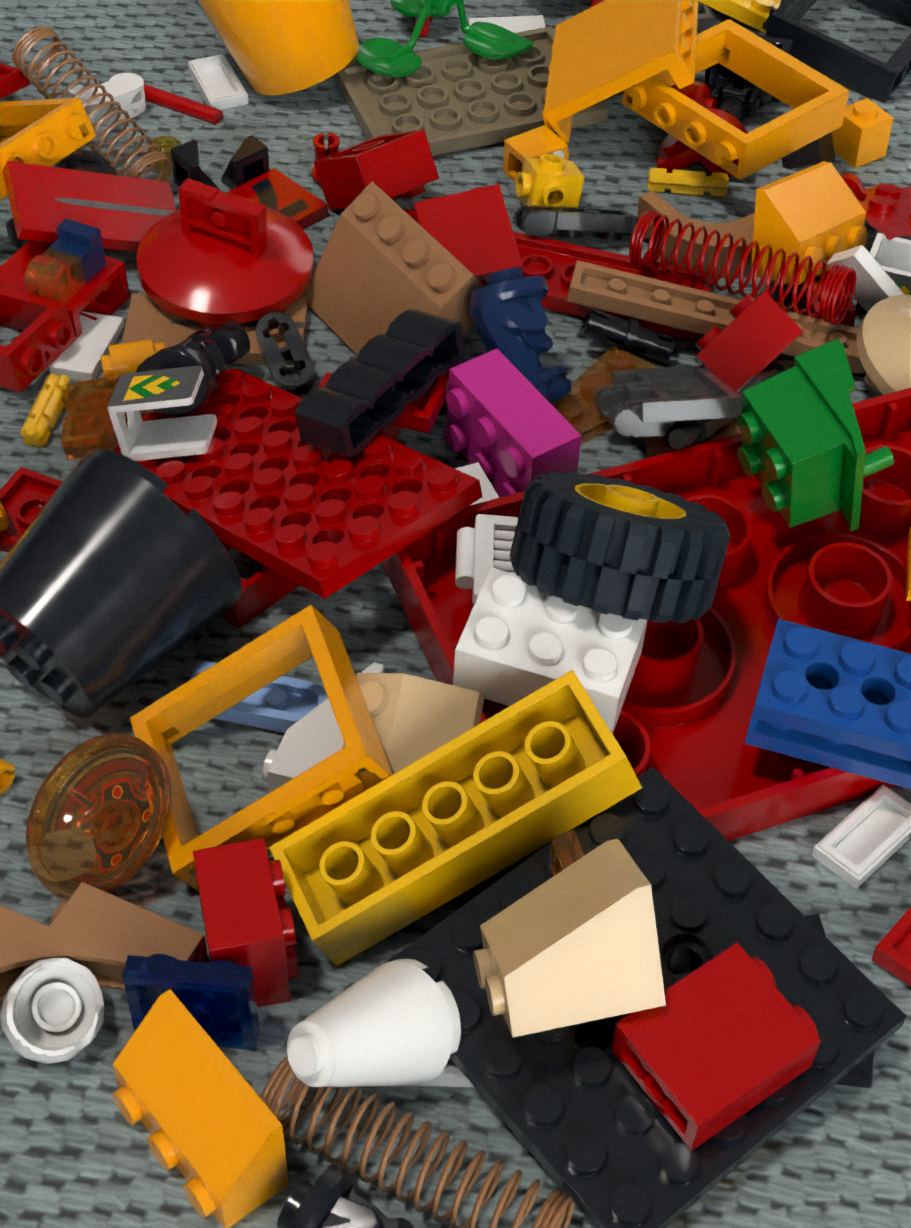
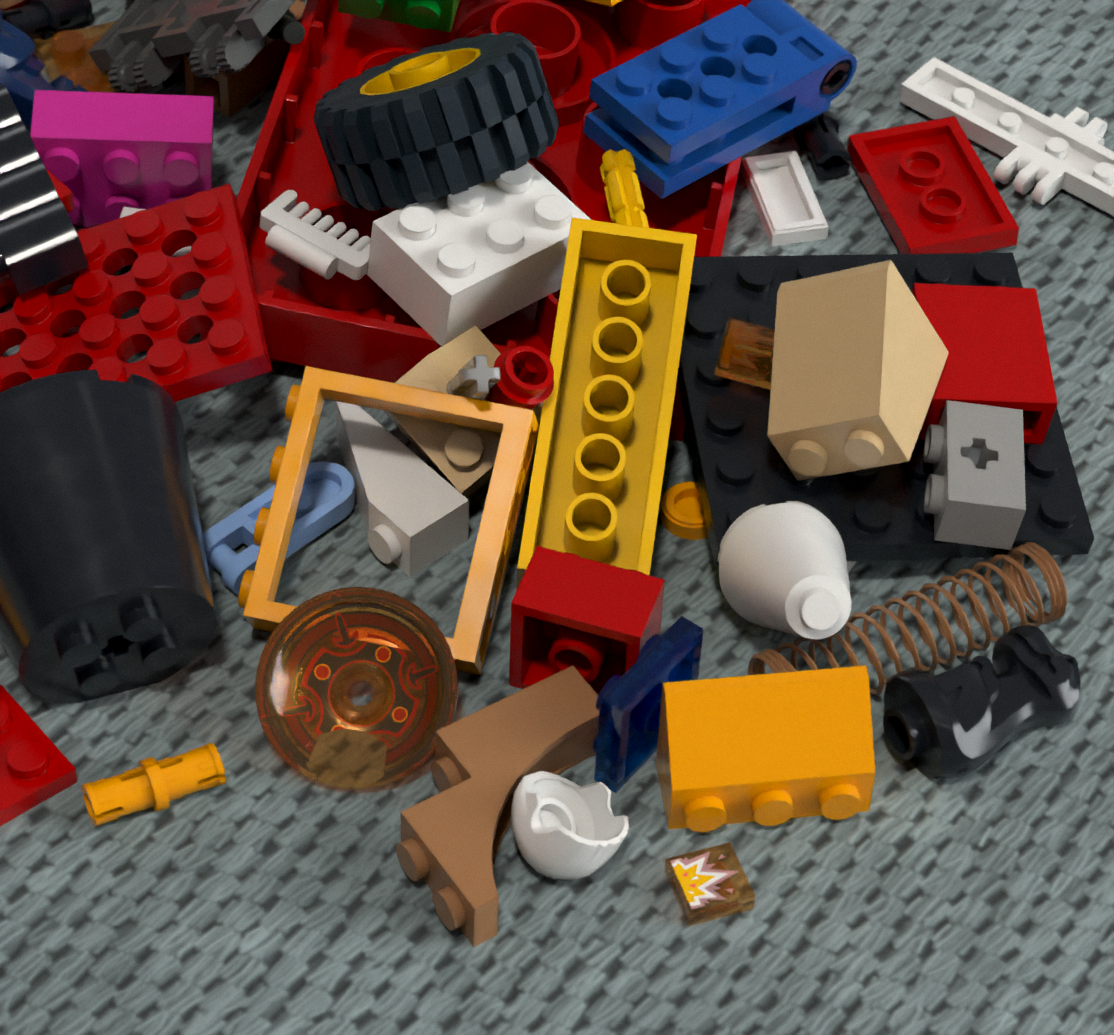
camera: 60 degrees left, 0 degrees up
none -> light grey axle [446,355,501,400]
none -> red cone [483,346,554,410]
none -> yellow axle [600,149,649,228]
none -> clear orange tile [664,842,755,926]
none -> light grey brick [923,400,1026,550]

